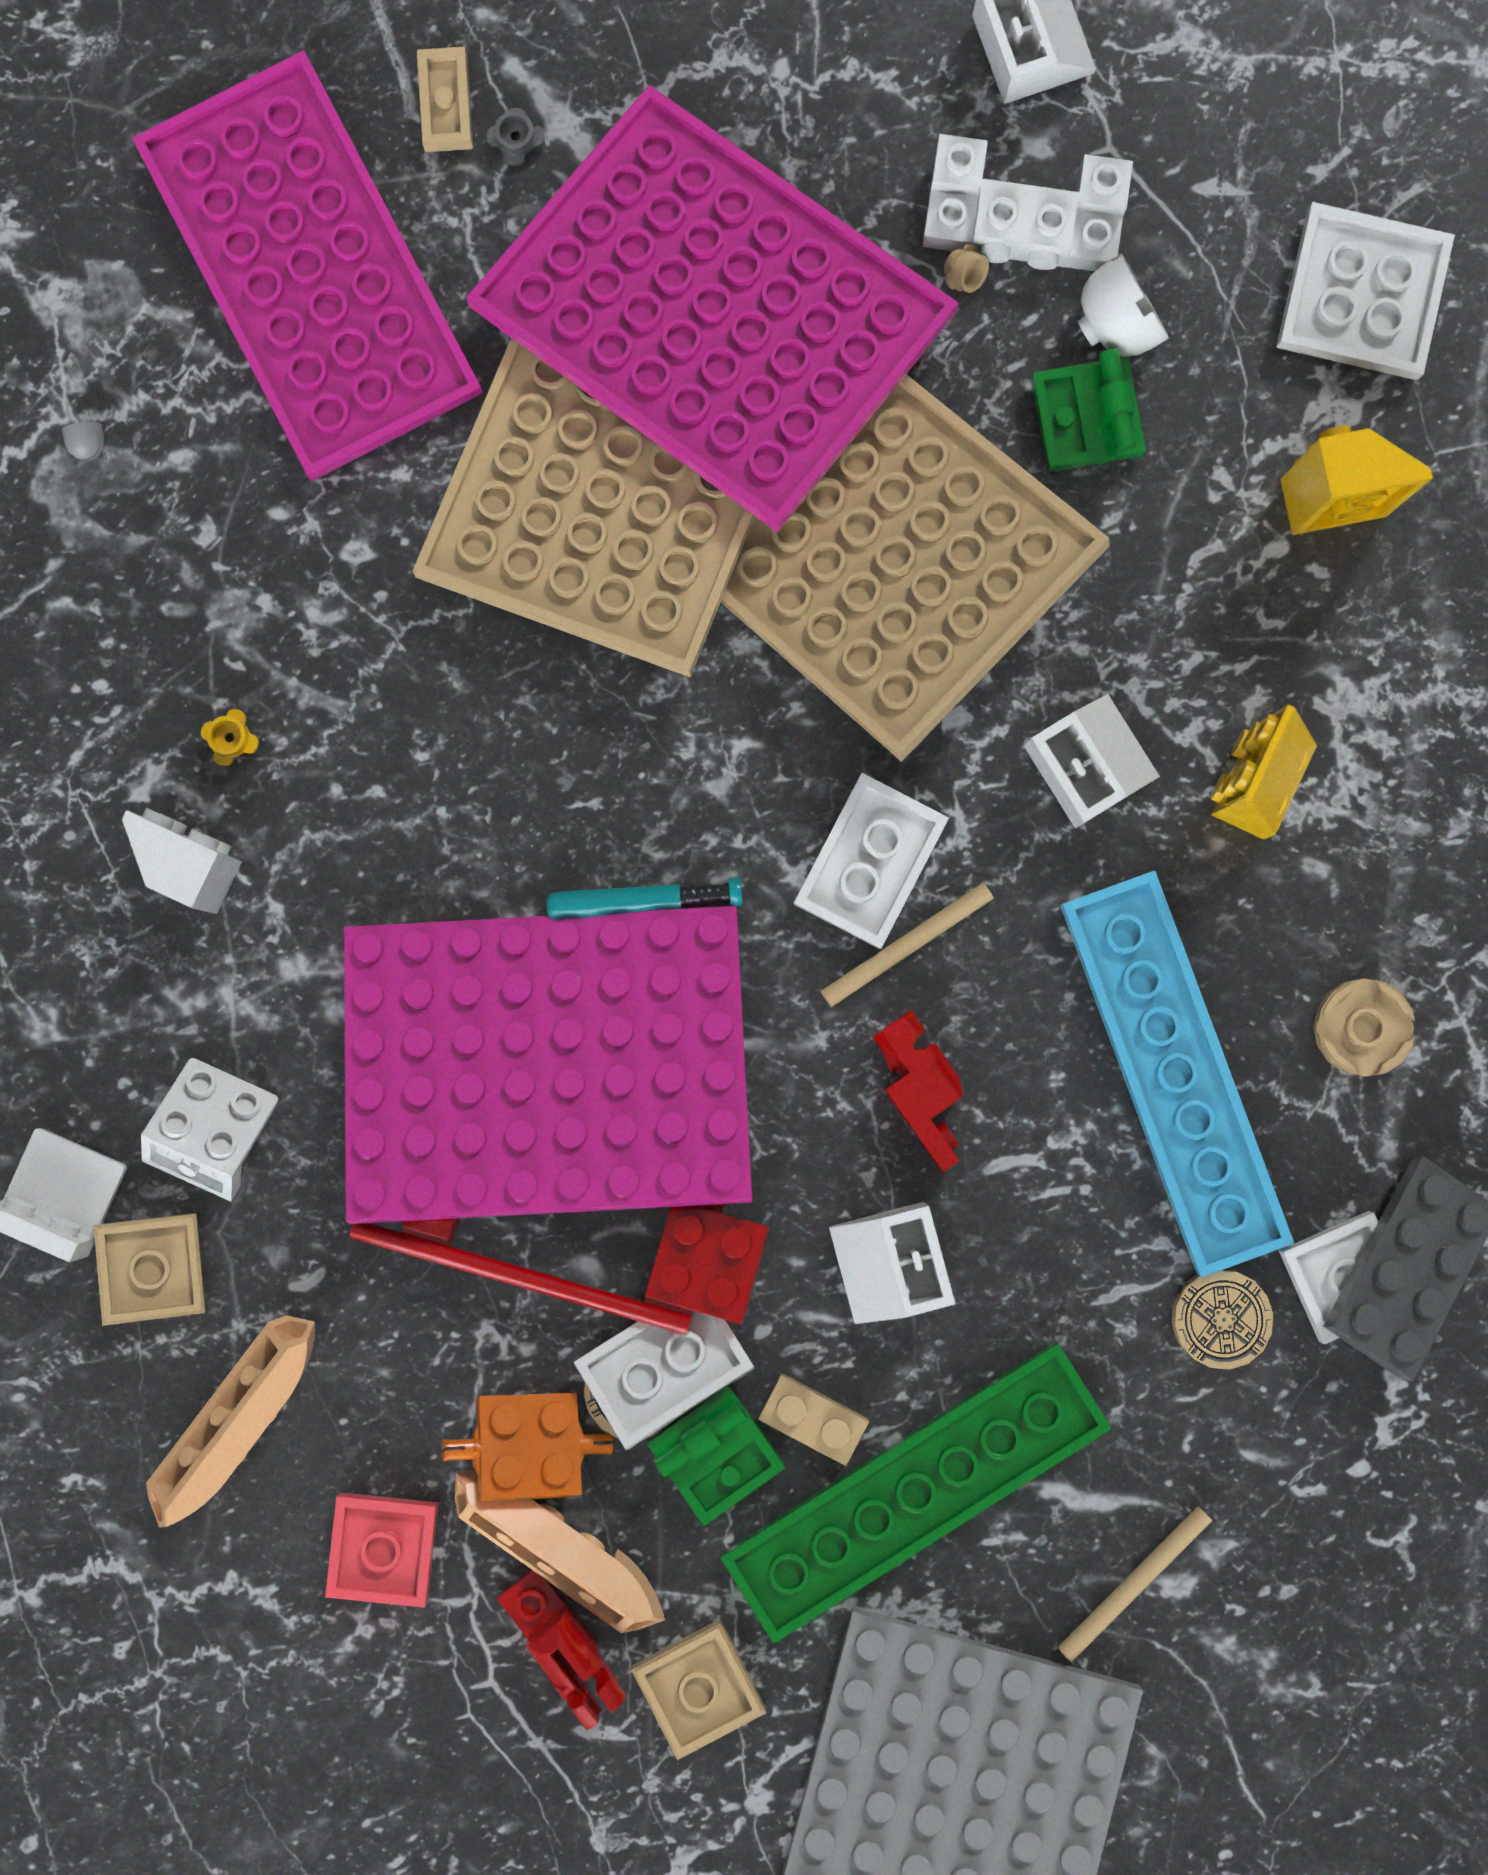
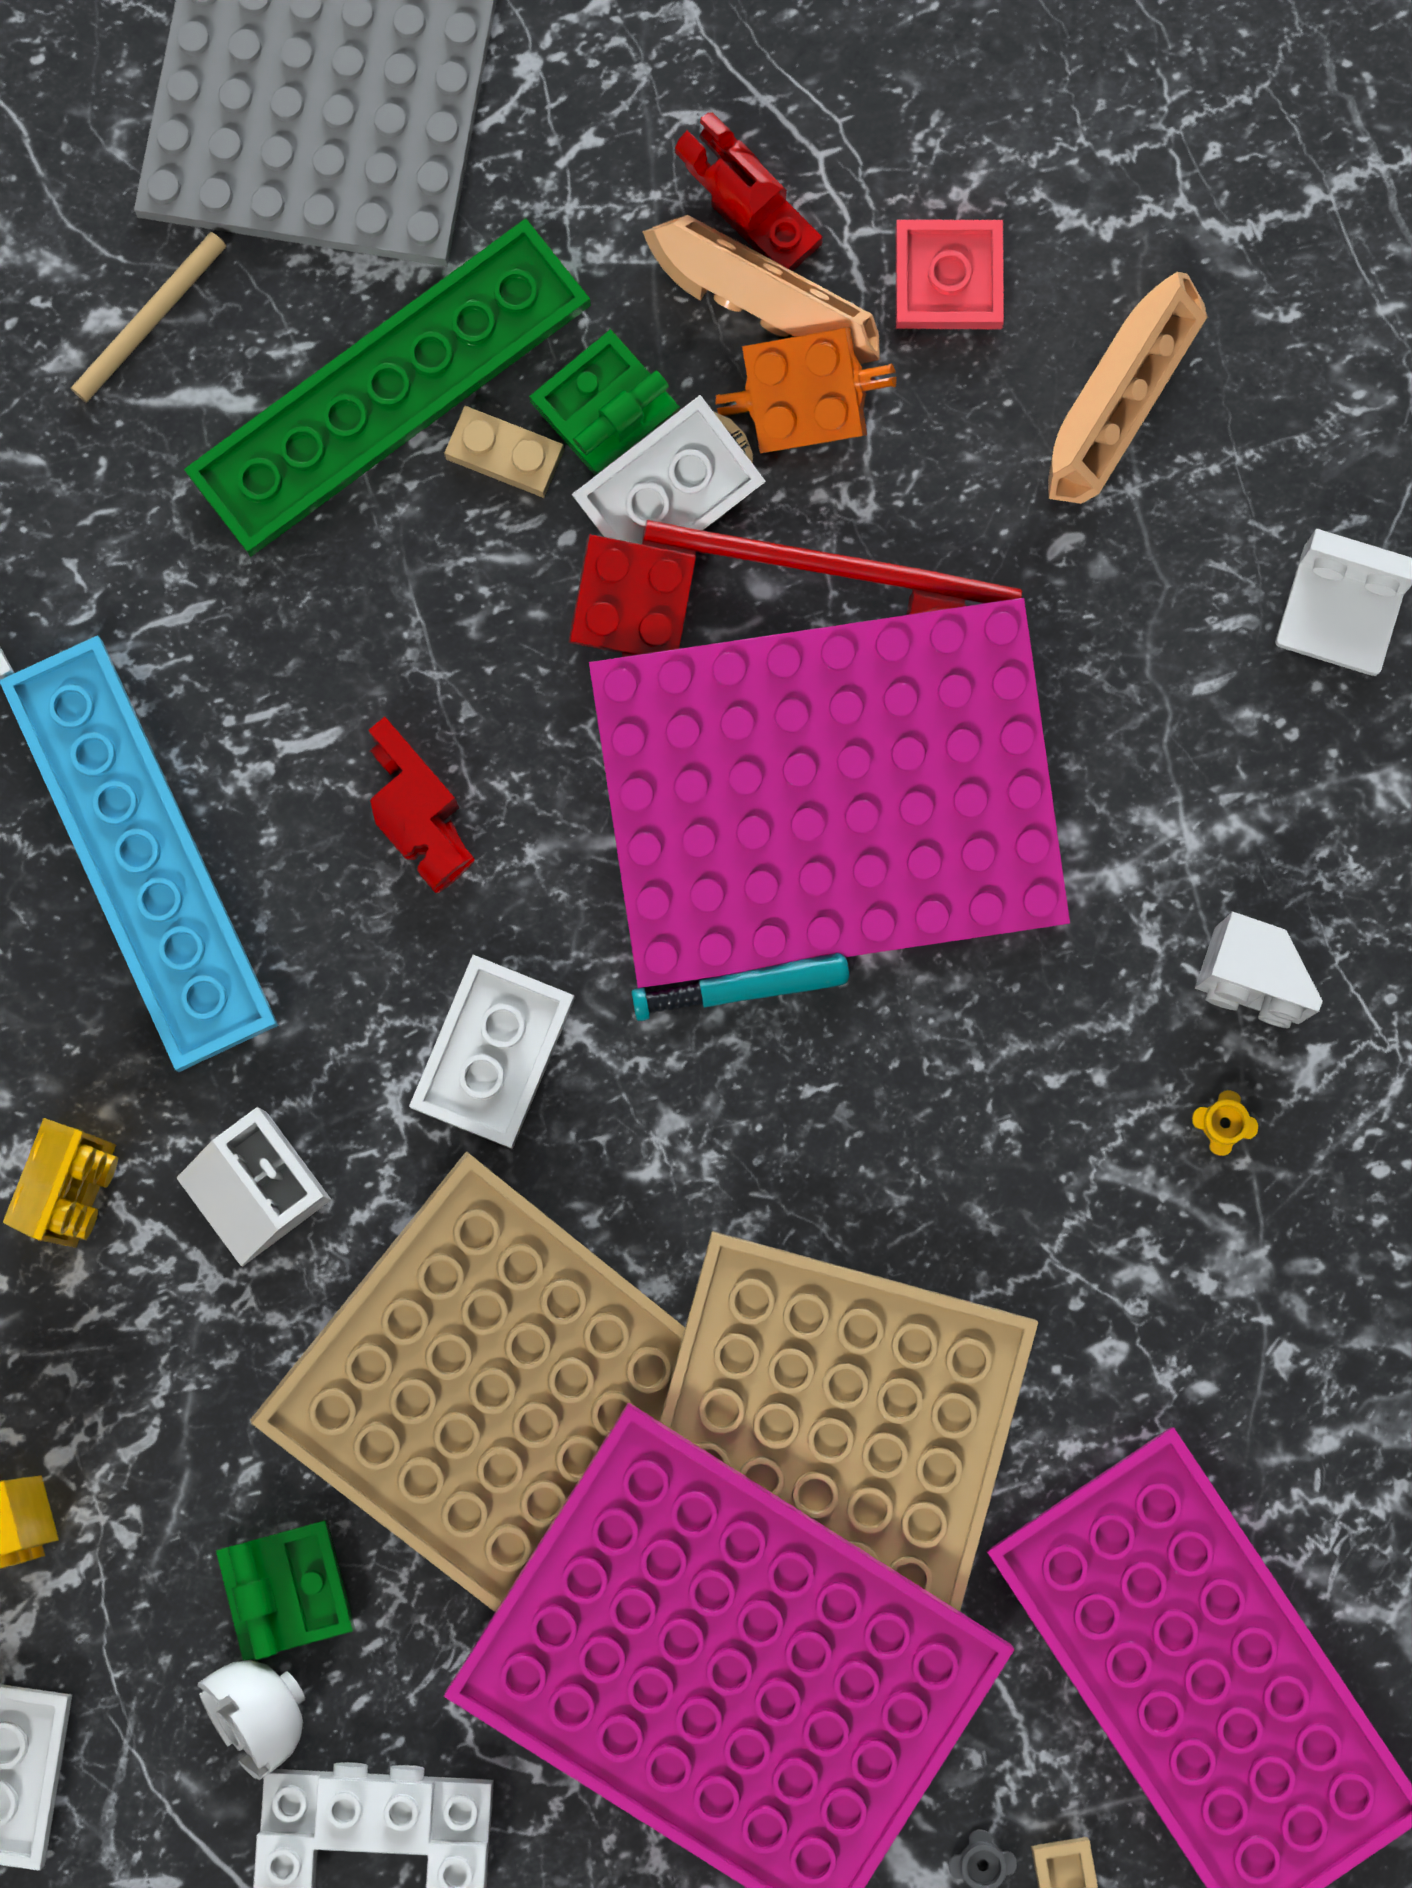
camera: 175 degrees right, 5 degrees down
tan tile [94,1213,206,1326] -> none
white bracket [141,1058,278,1202] -> none
tan tile [631,1619,766,1760] -> none
tan bar [820,883,994,1007] -> none
white slope [829,1201,955,1324] -> none
tan plate [944,244,989,293] -> none
tan tile [1171,1269,1273,1370] -> none

